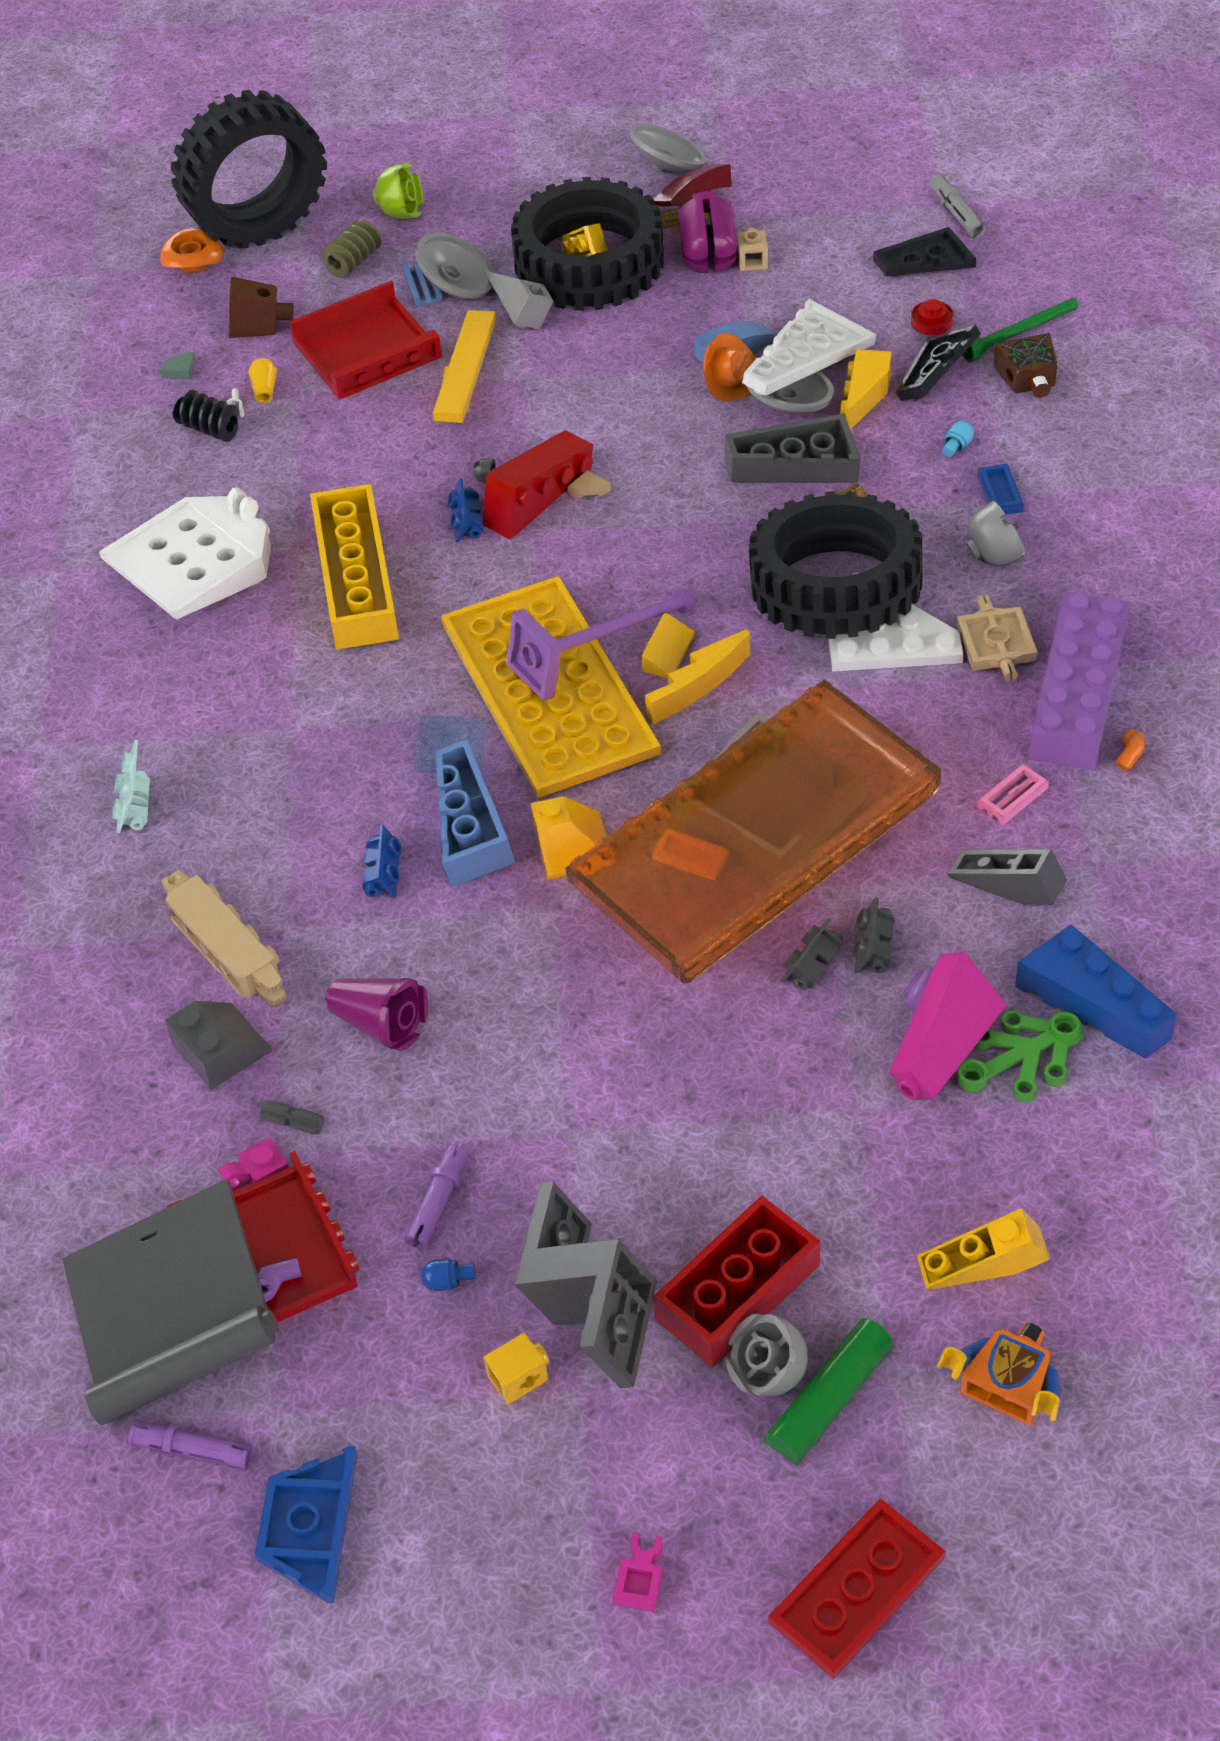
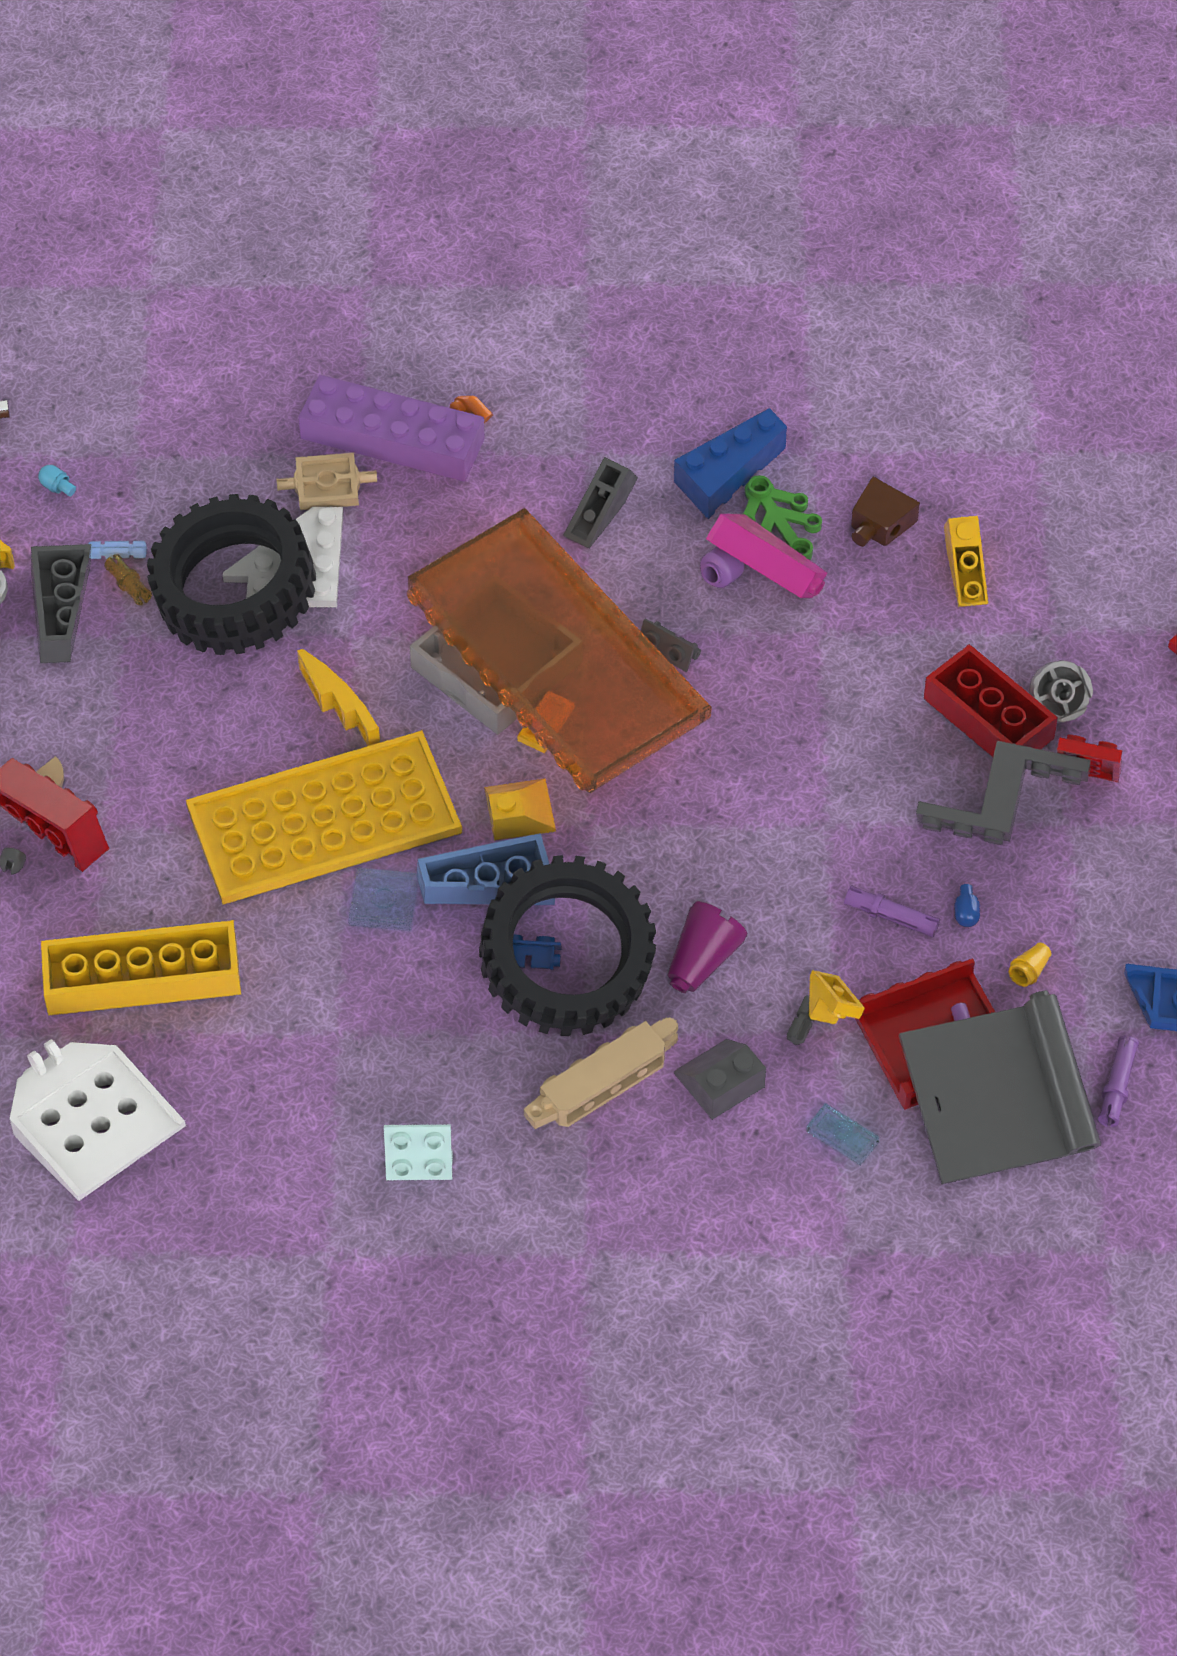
camera: 90 degrees left, 5 degrees up
dark pink plate [218,1137,289,1192] -> none
blue hinge [447,478,484,542] -> none
yellow brick [483,1332,550,1405] -> none
medium lavender tile [506,589,695,701] -> none
yellow slope [642,613,696,678] -> none
green brick [764,1318,892,1465] -> none
dark grey hinge [853,897,894,973] -> none
torso [936,1323,1061,1426] -> none
light grey cylinder [966,501,1026,566] -> none
blue tile [977,464,1024,515] -> none
bright pink tile [977,764,1049,826] -> none
none -> light blue axle [88,541,147,559]
none -> black tyre [479,855,656,1036]
none -> clear light blue plate [806,1103,880,1166]
none -> yellow slope [809,970,865,1024]
none -> reddish brown torso [851,476,920,547]
none -> yellow cone [1008,942,1052,987]
none -> red plate [1057,734,1123,783]

